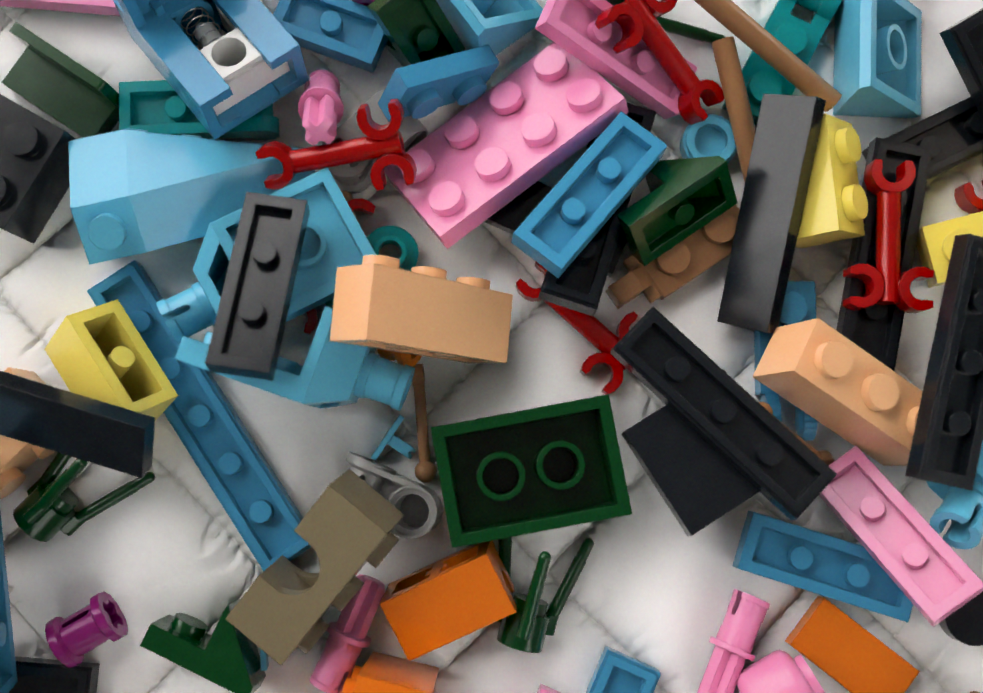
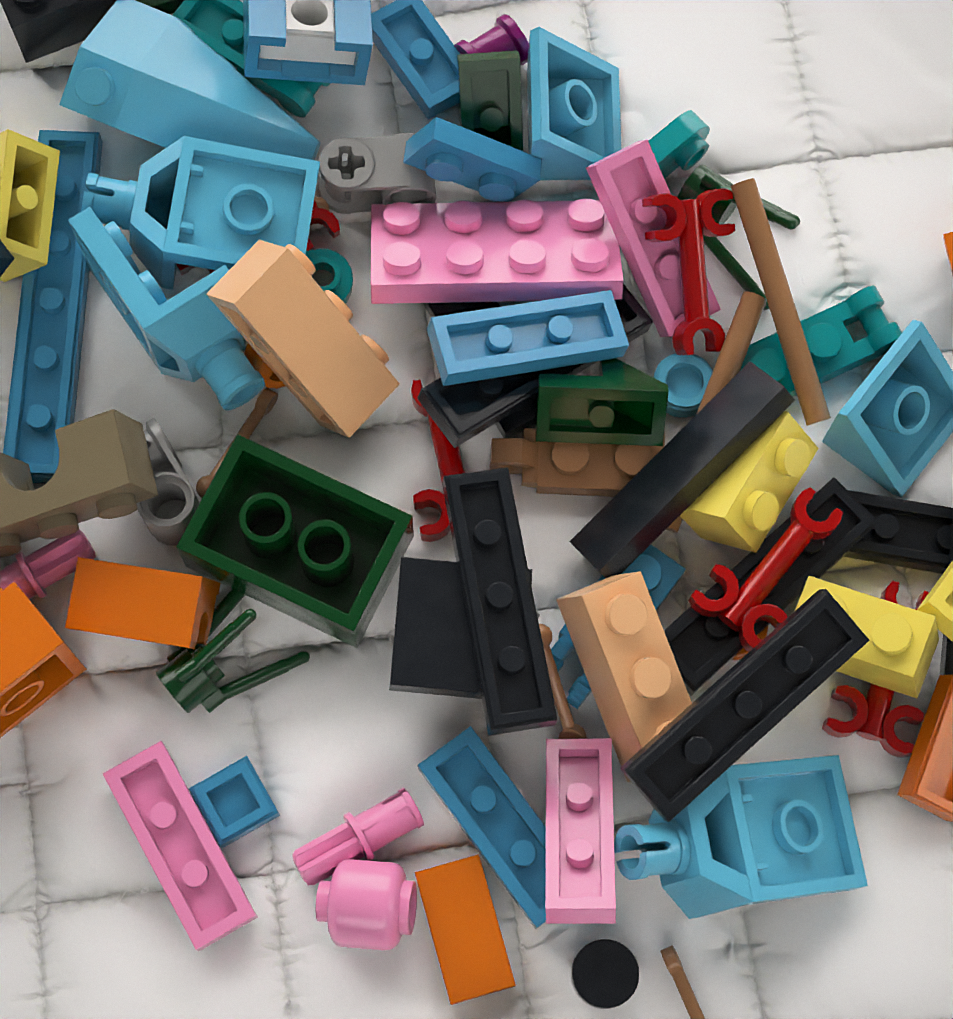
camera: 30 degrees right, 10 degrees down
black plate [205,192,310,381] -> none
red bar [255,98,417,190] -> none
bright pink axle [298,70,344,146] -> none
medium azure piece [371,414,417,461] -> none

